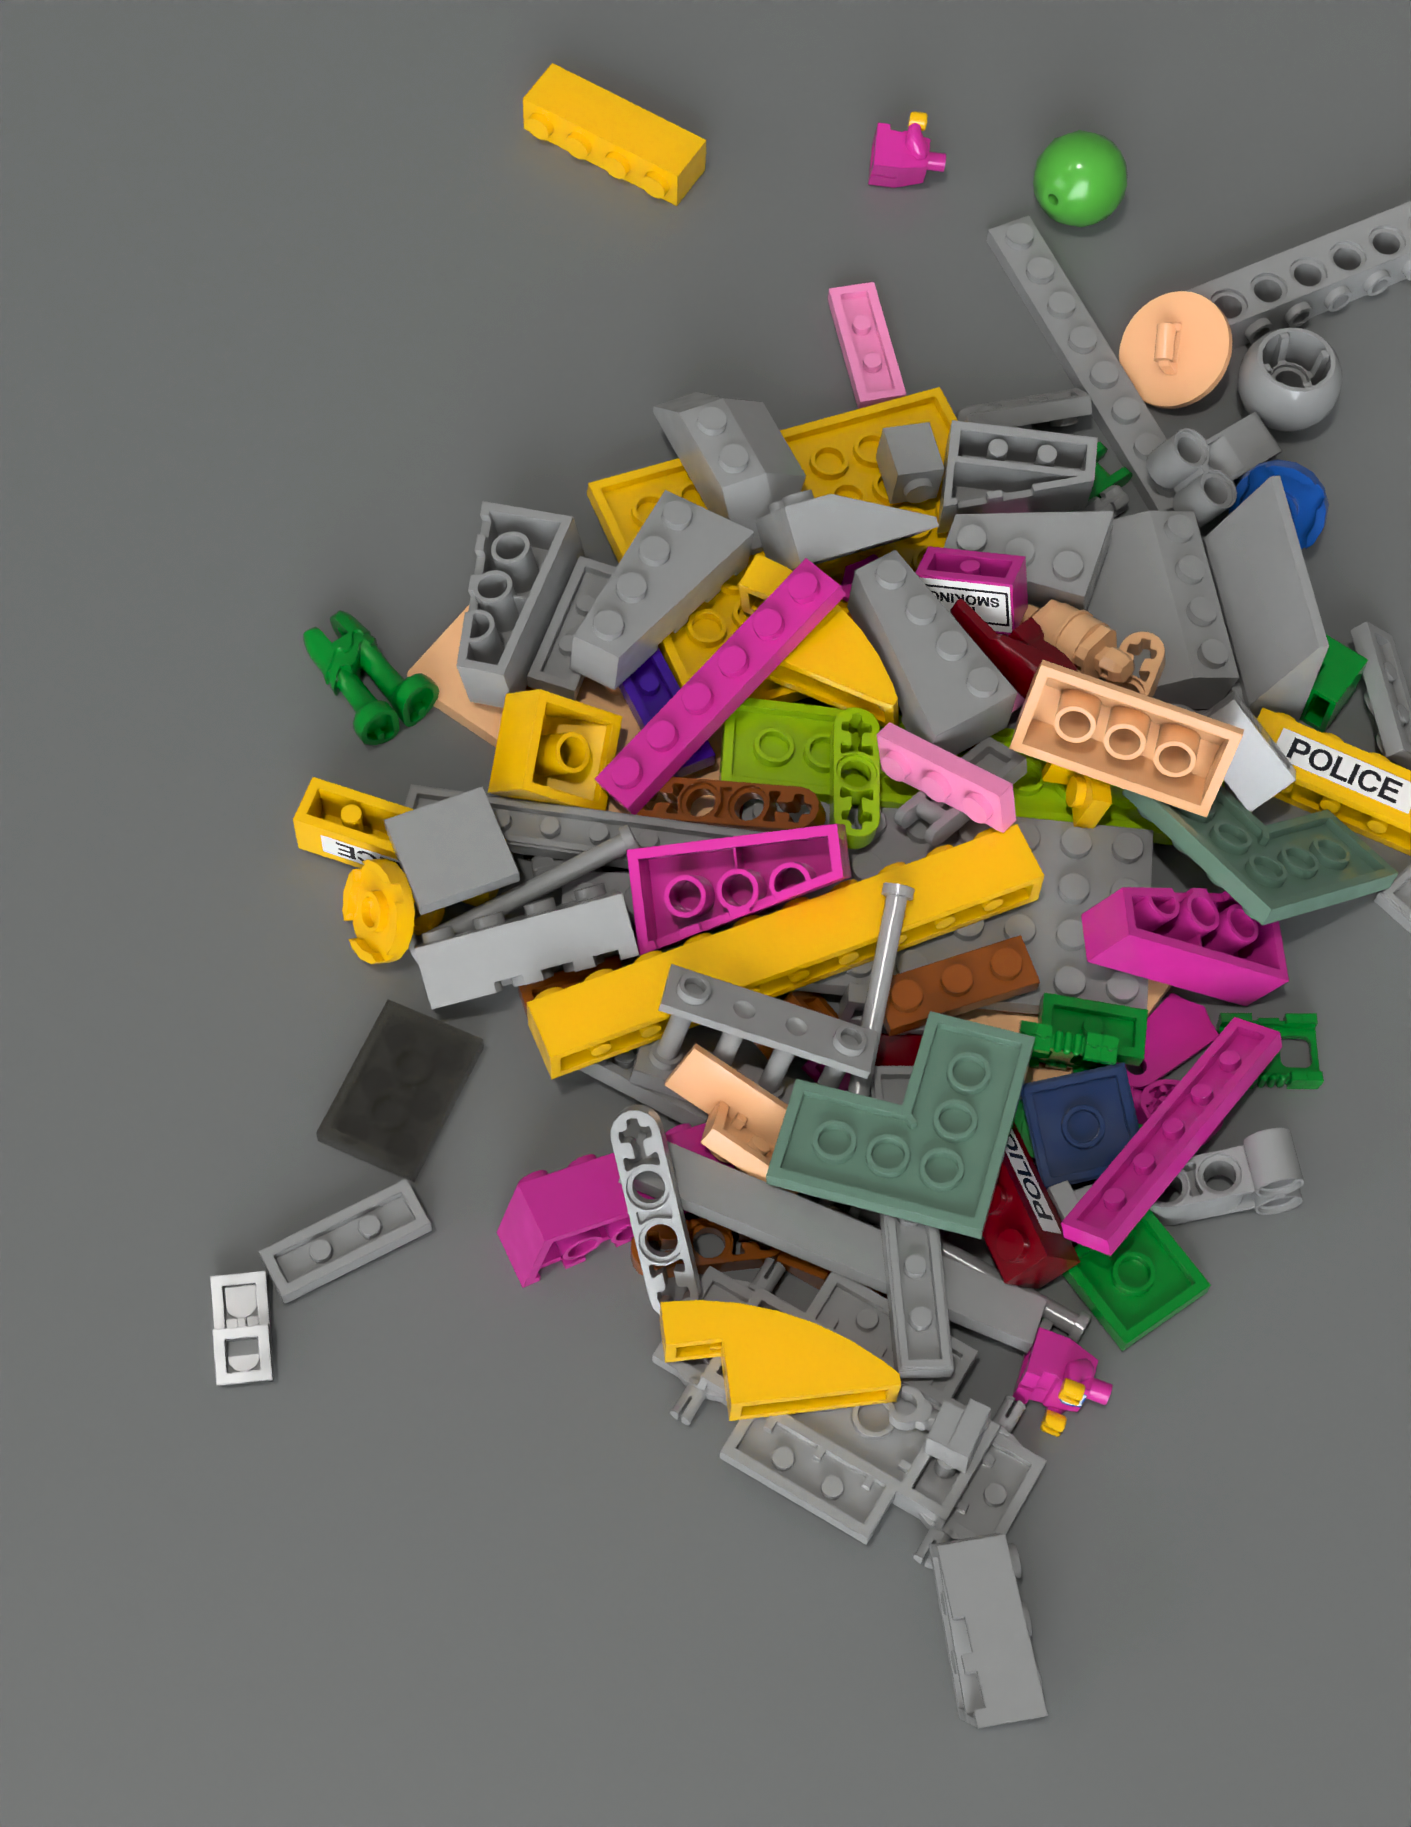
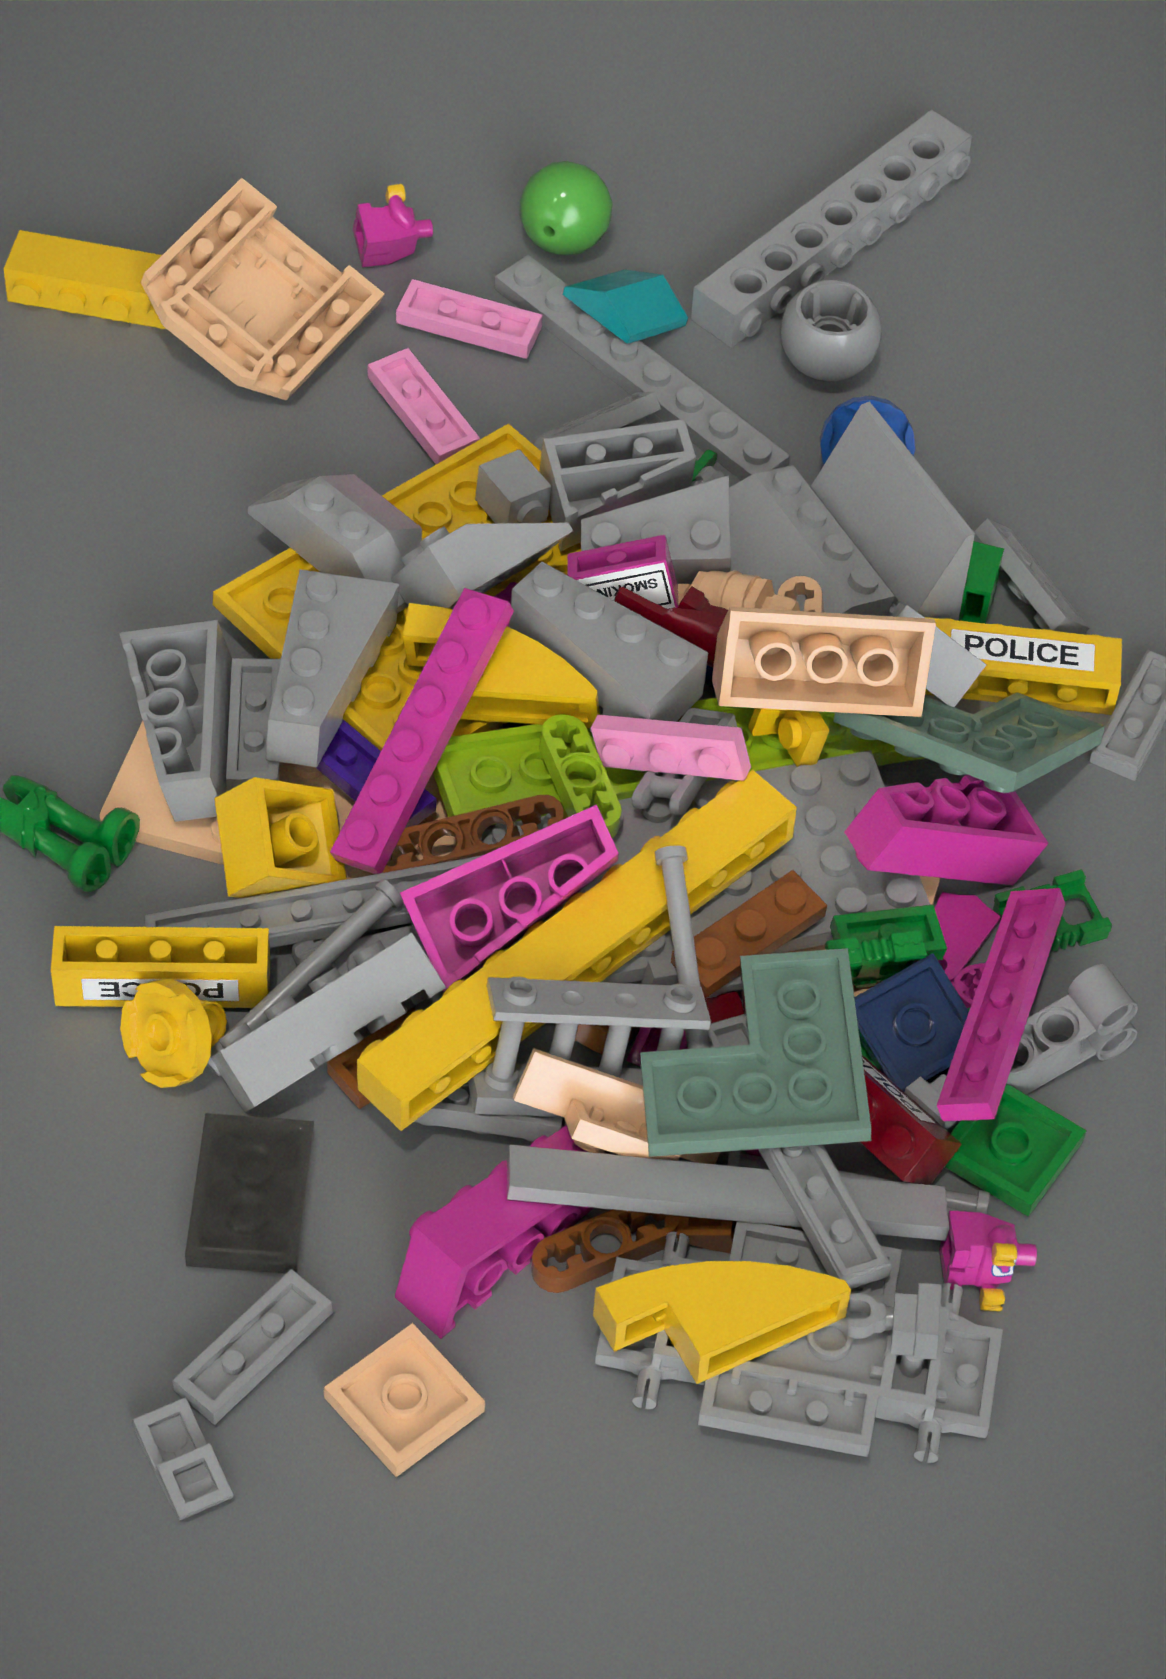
camera: 20 degrees left, 10 degrees down
light grey tile [384,786,520,915] -> none
light grey beam [610,1105,701,1315] -> none
light grey wedge [929,1533,1048,1729] -> none
light nougat shield [1119,291,1233,409] -> none
light grey piece [1146,412,1282,528] -> none
none -> light nougat wedge [141,178,385,401]
none -> light nougat plate [324,1323,485,1477]
none -> bright pink plate [396,279,543,359]
none -> teal slope [562,270,688,344]

